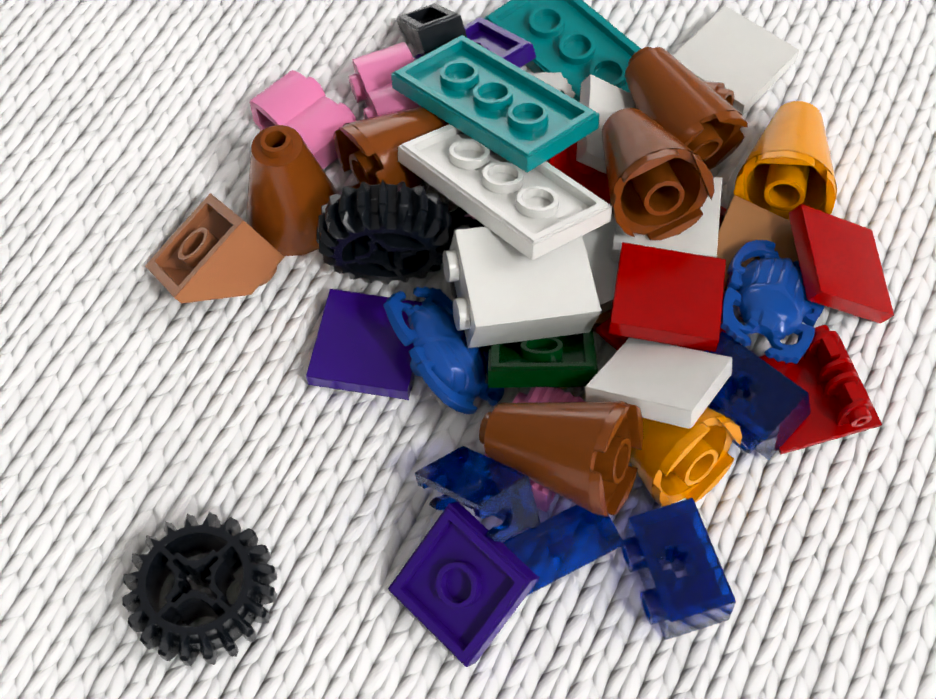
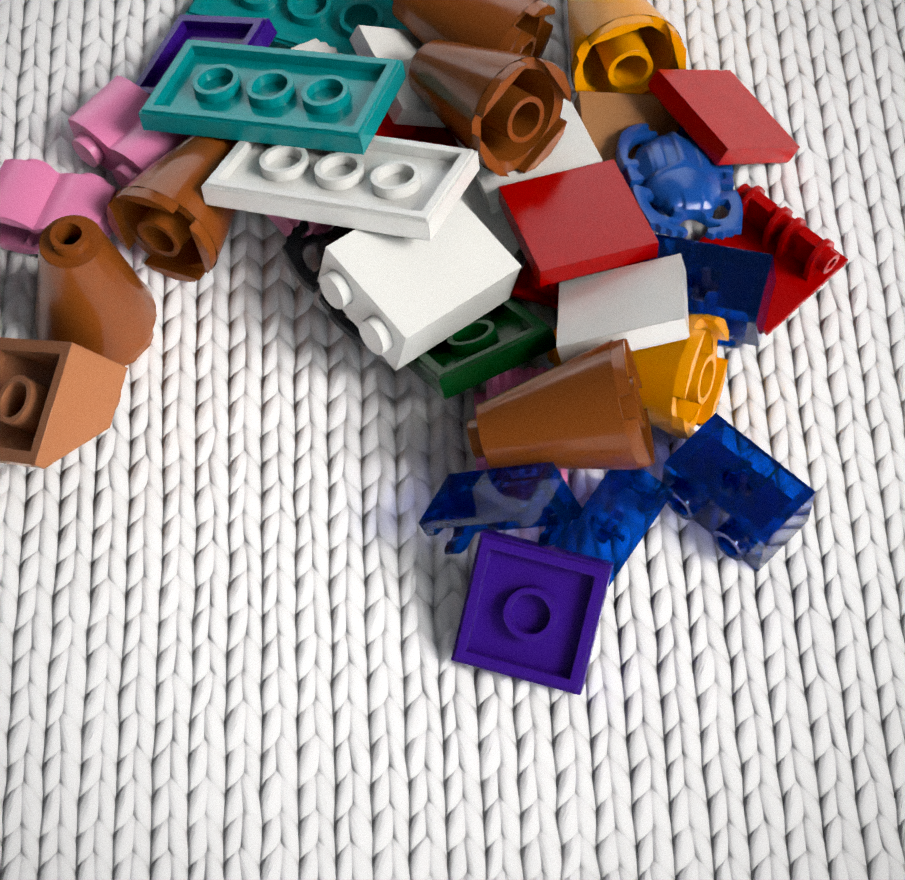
camera: 30 degrees left, 0 degrees up
black gear [122,512,277,667] -> none
dark purple tile [306,289,422,400] -> none
black gear [316,180,455,284] -> none
blue shield [383,286,504,414] -> none
black slope [396,3,467,57] -> none

